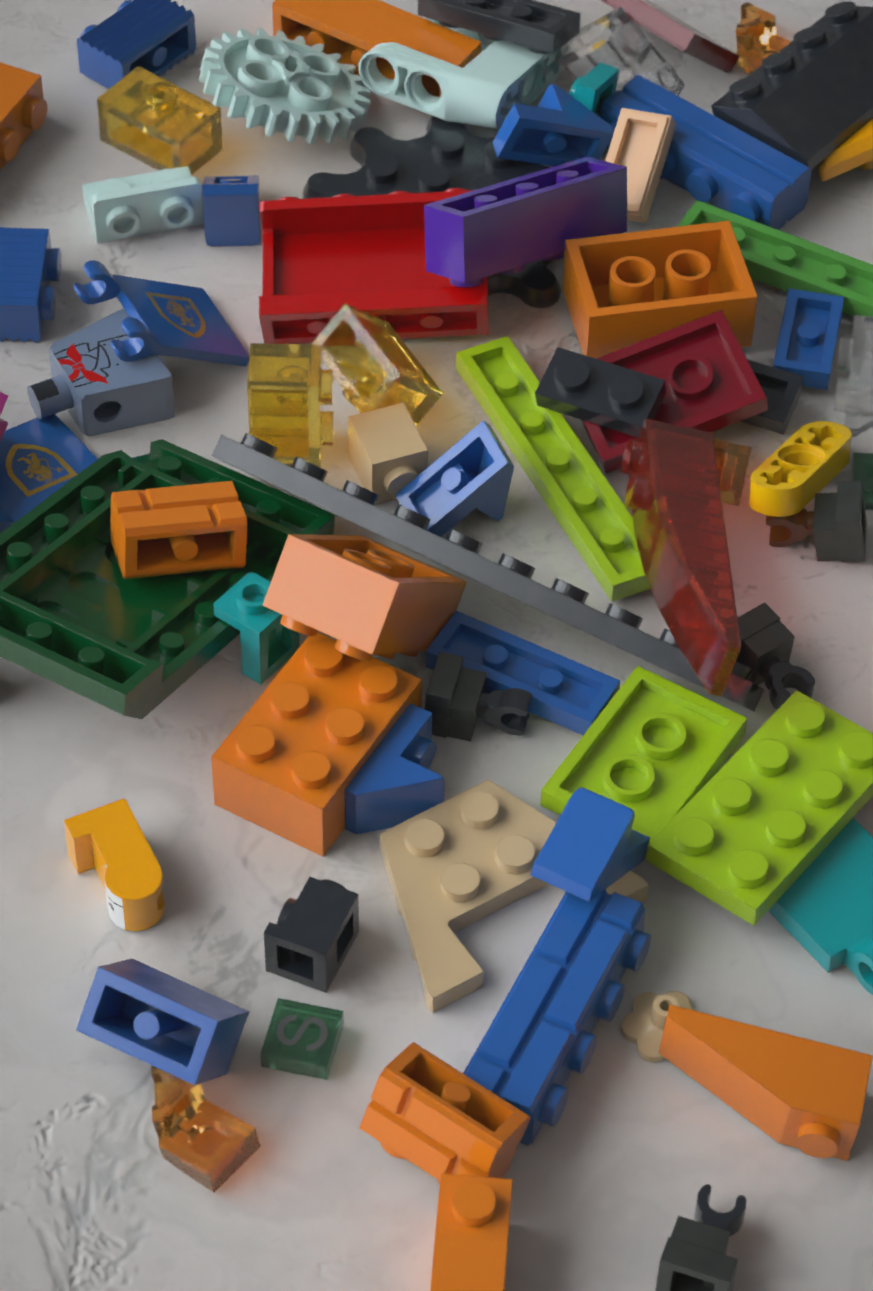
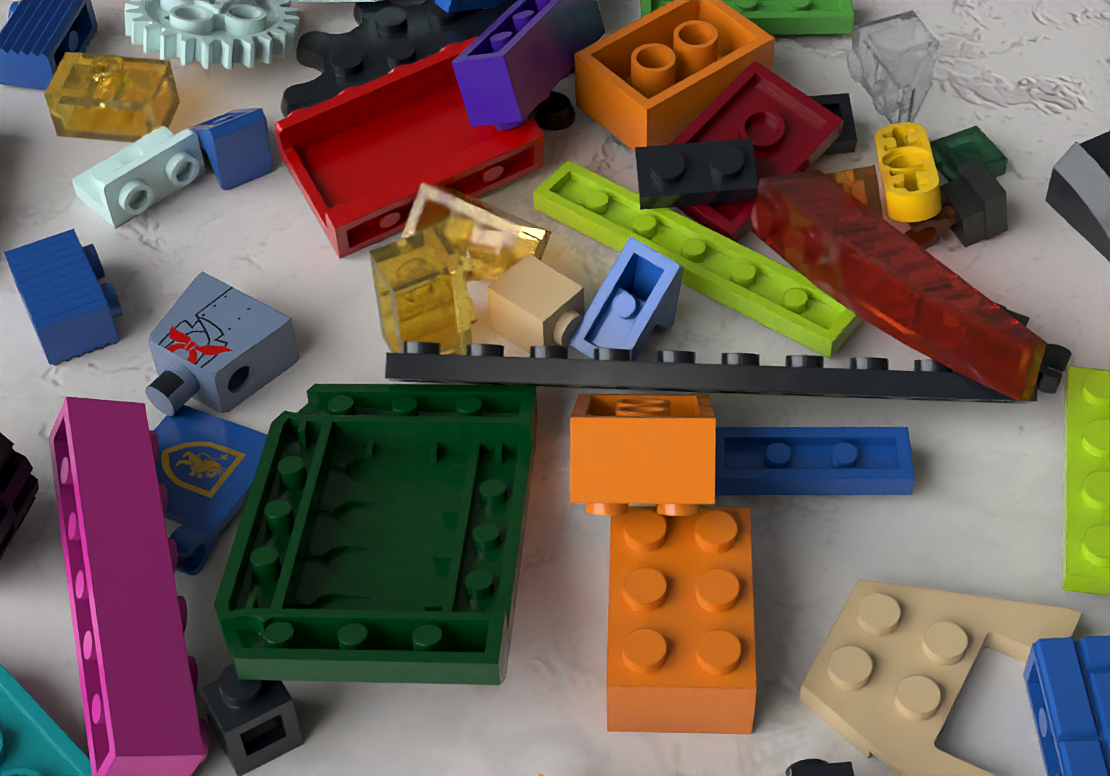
camera: 25 degrees left, 0 degrees up
blue flag [73,260,251,367] -> none
orange brick [110,481,247,579] -> none
teal bracket [214,572,300,685] -> none
blue slope [345,703,445,835] -> none
pearl dark grey piece [424,651,533,742] -> none
blue slope [531,788,651,901] -> none
lime plate [540,666,747,859] -> none
blue plate [773,288,844,390] -> none

